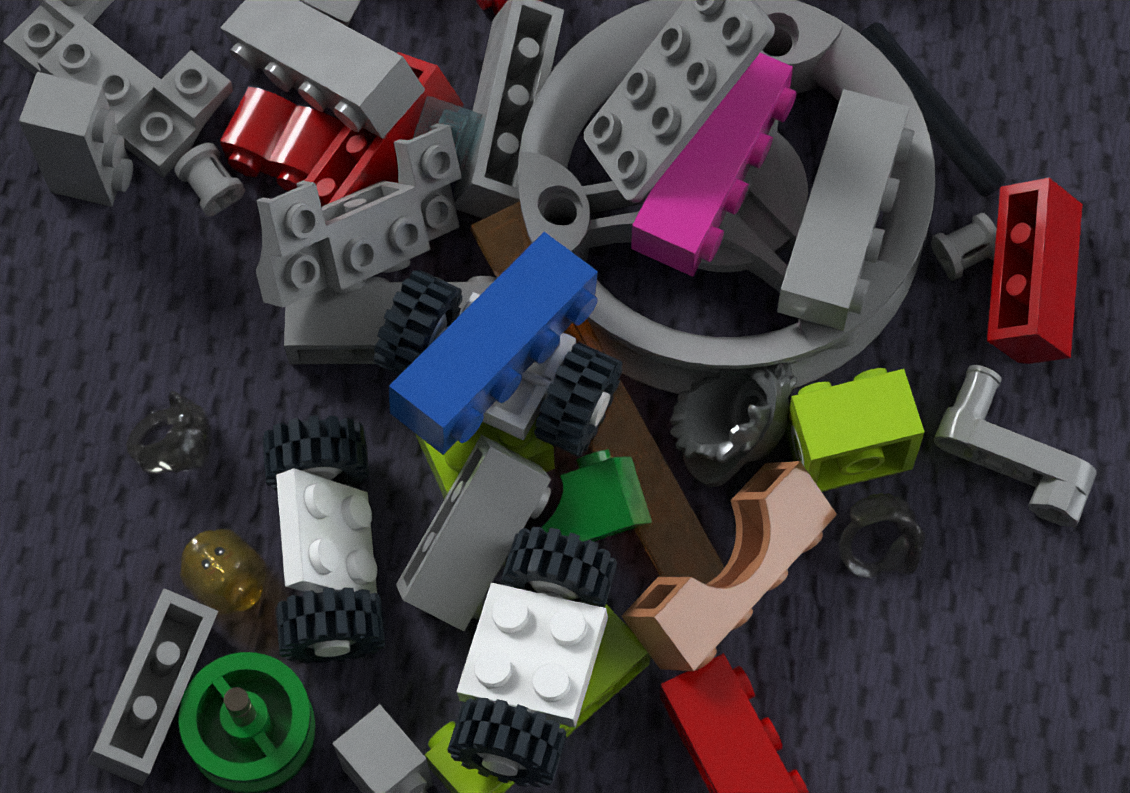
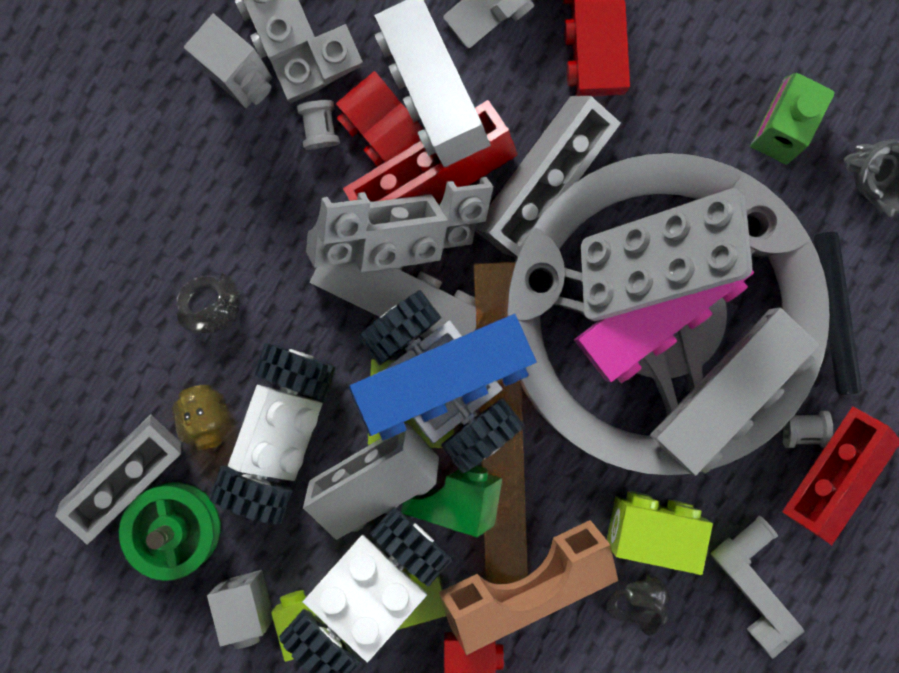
camera: 25 degrees right, 20 degrees up
clear light blue tile [412,95,483,167] -> none
dark grey hair [670,362,797,488] -> none

